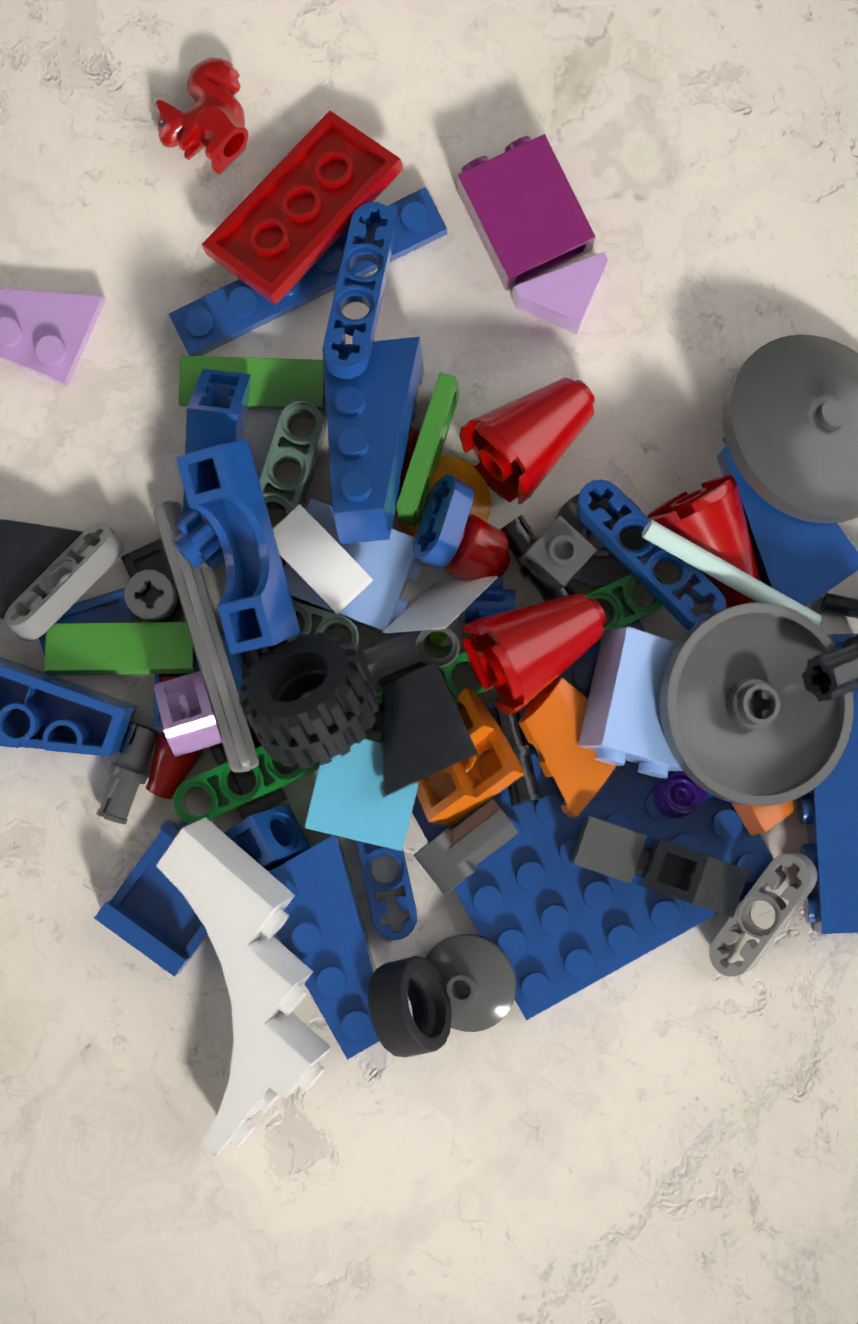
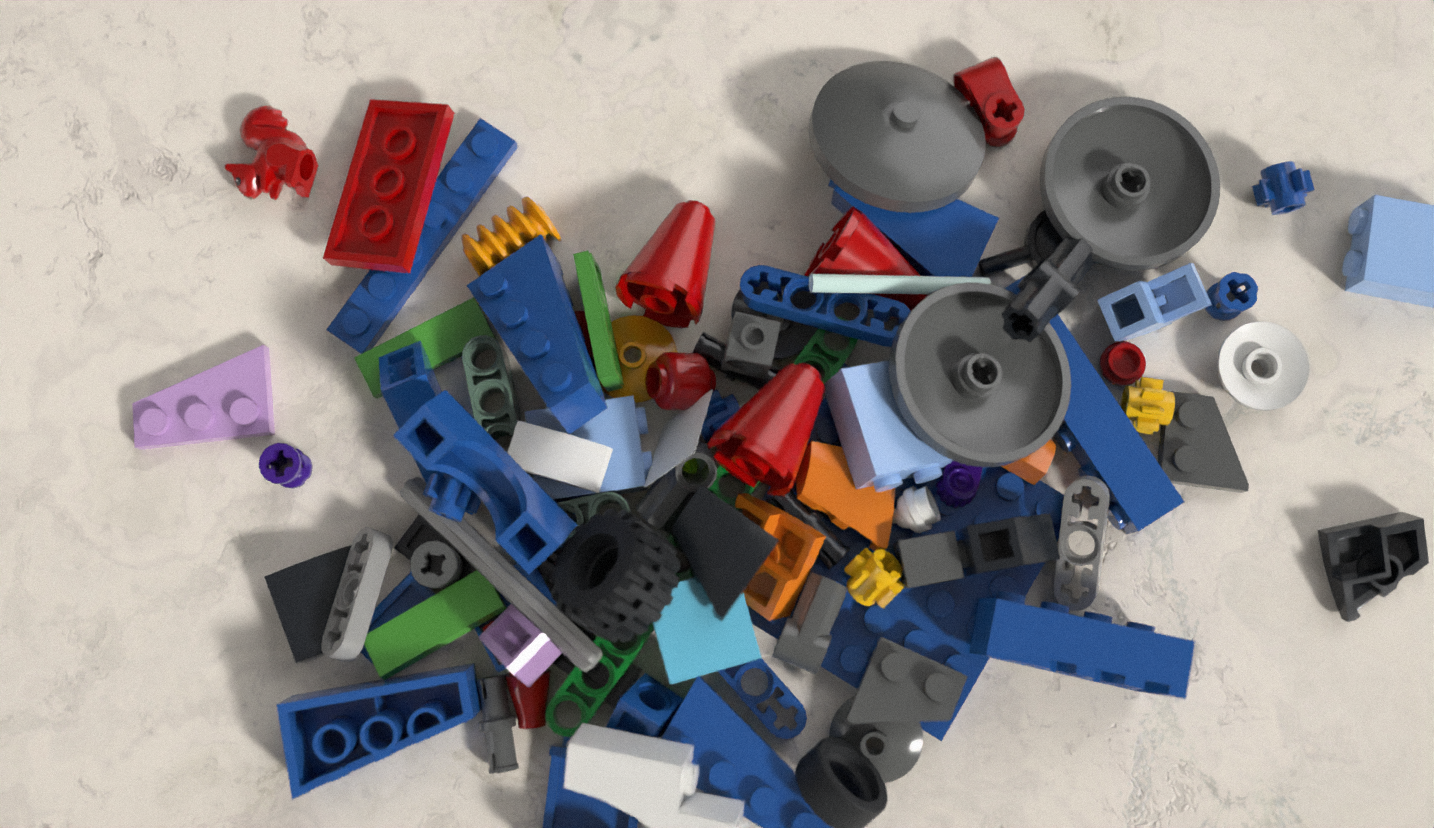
camera: 30 degrees left, 5 degrees down
blue beam [323,202,395,379] -> none
blue beam [413,475,474,569] -> none
magenta brick [457,134,596,291] -> none
lavender slope [512,251,608,334] -> none
none -> dark purple bush [259,443,313,489]
none -> light orange piece [461,196,561,276]
none -> yellow gear [844,548,905,608]
none -> dark grey wing [844,637,968,725]
none -> white plate [892,486,940,533]
none -> blue wedge [969,591,1195,699]

